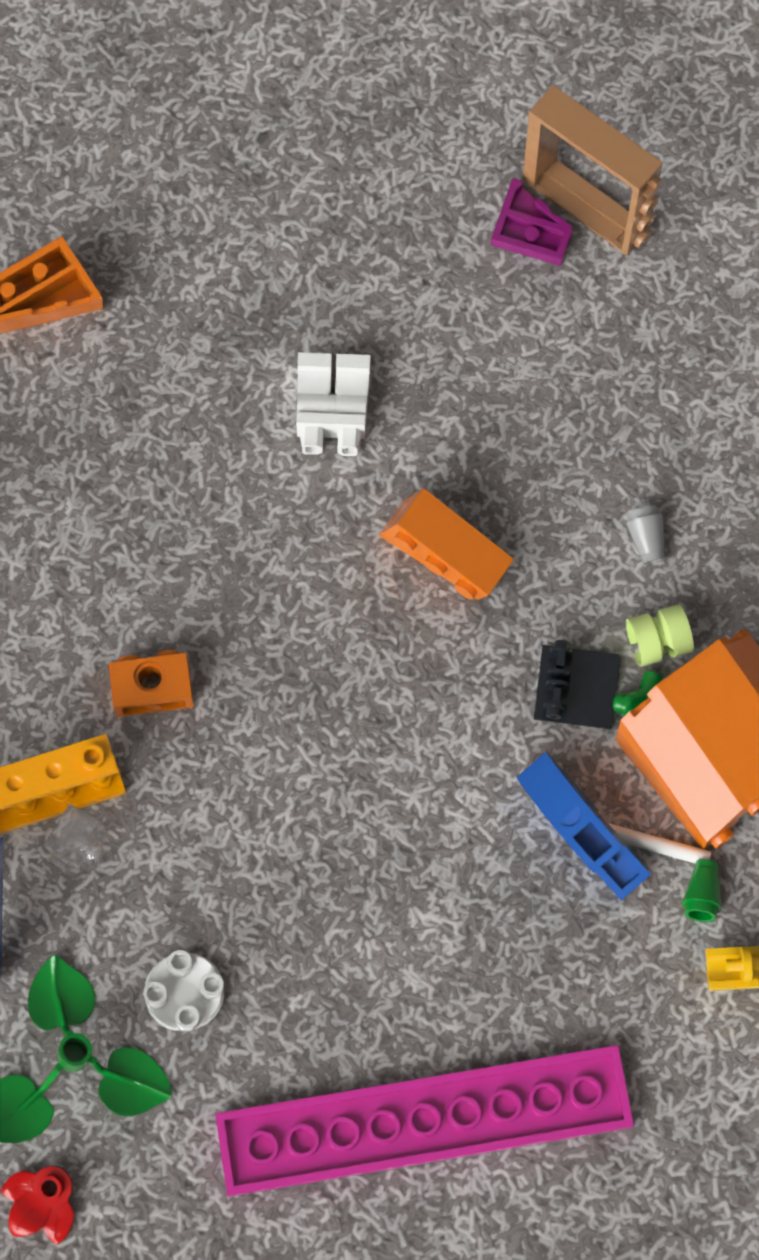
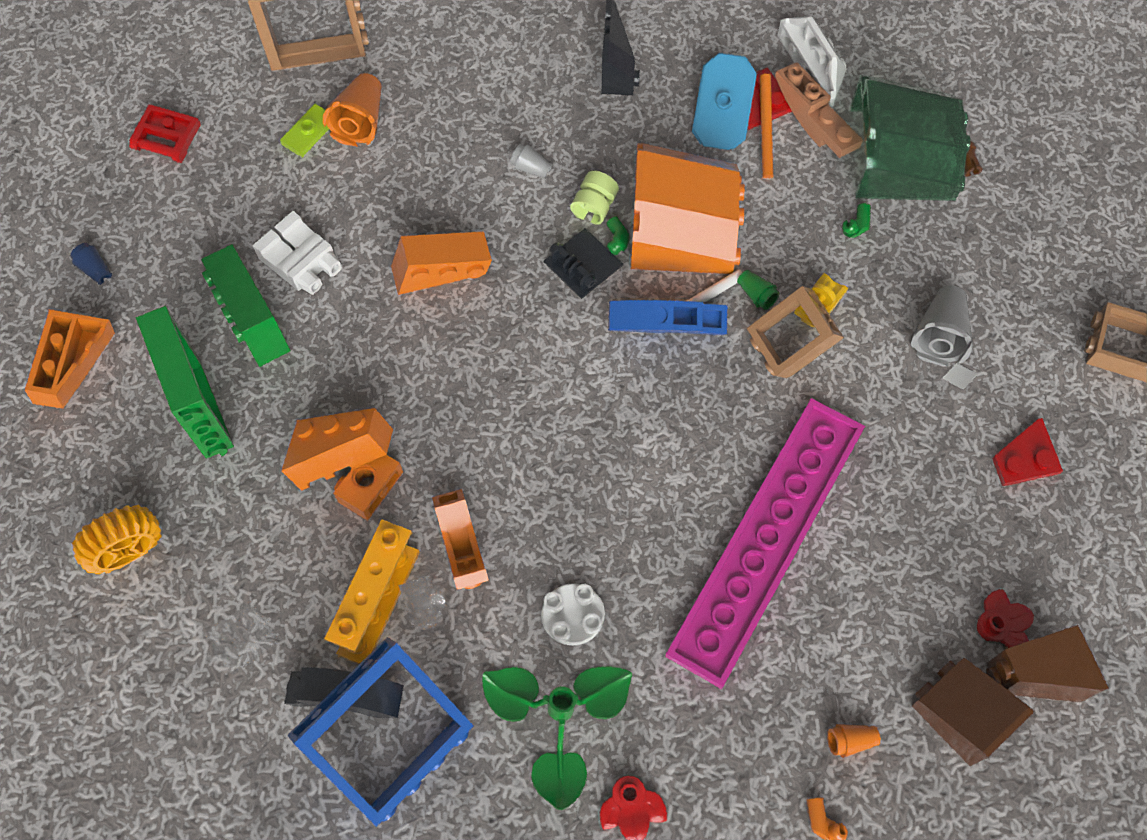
camera: 50 degrees left, 5 degrees down
magenta wing [491,178,573,266] -> none
none -> dark blue cone [70,242,112,285]
none -> red plate [129,104,201,163]
none -> green window [135,306,234,458]
none -> green wedge [201,244,291,367]
none -> lime plate [280,104,329,157]
none -> orange wedge [281,408,393,491]
none -> orange cone [323,73,382,147]
none -> orange arch [432,489,488,590]
none -> medium nougat window [747,286,844,378]

